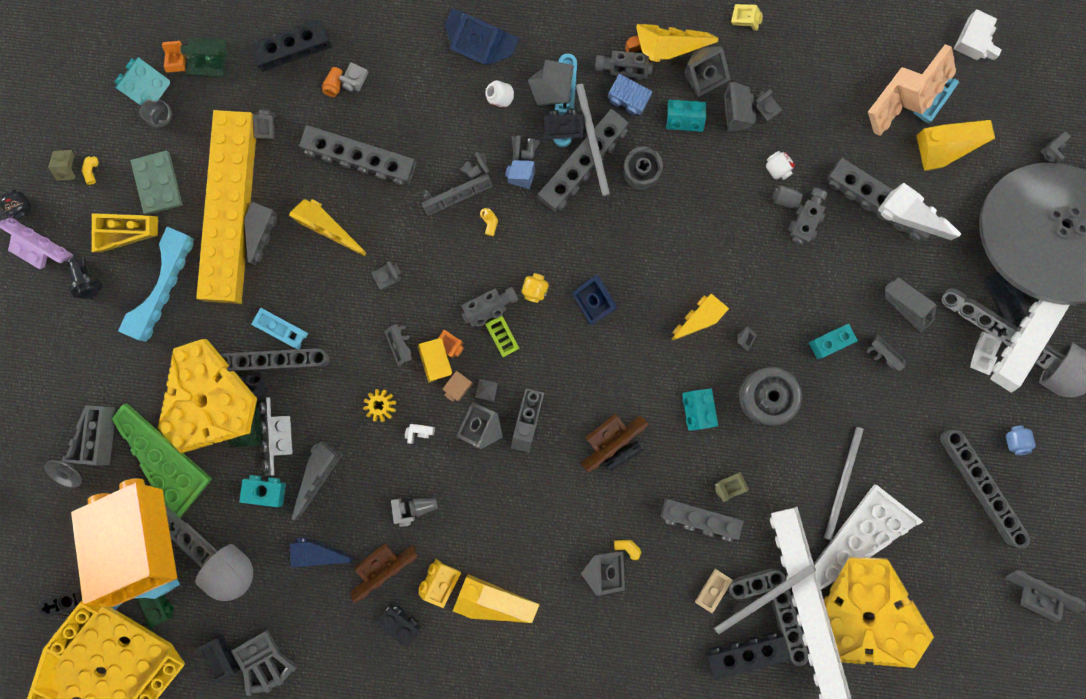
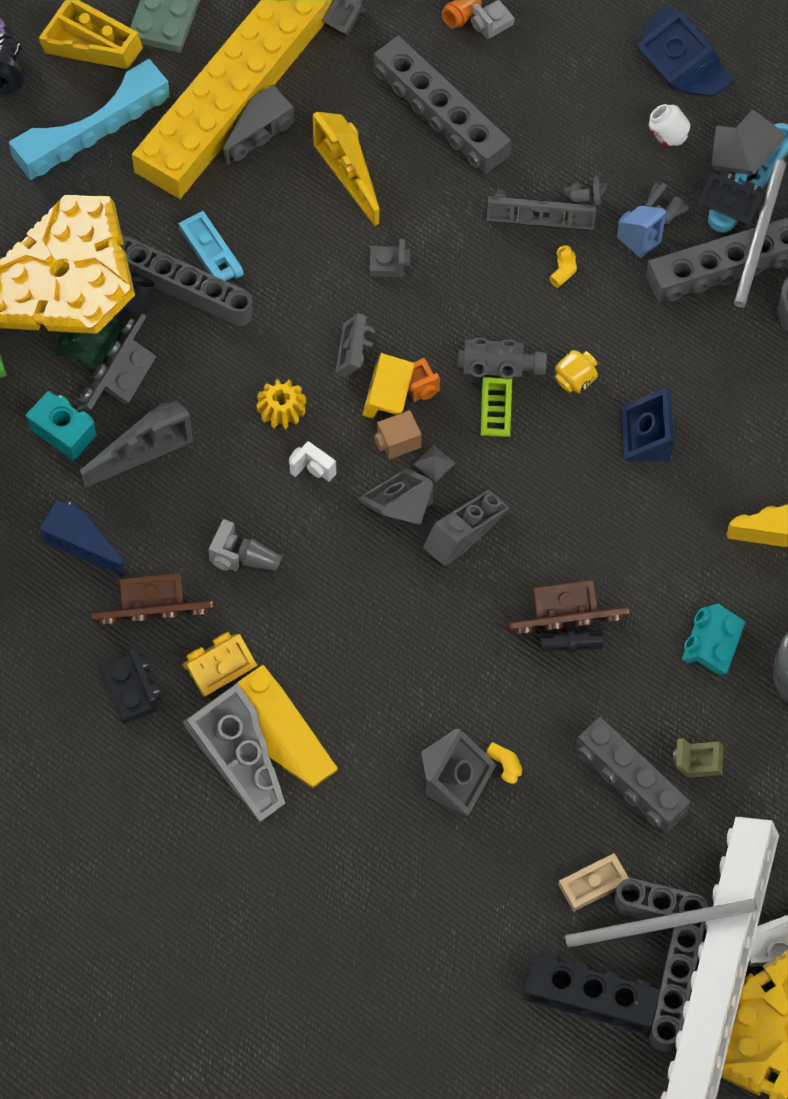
camera: 25 degrees right, 20 degrees down
none -> light grey wedge [182,684,285,822]

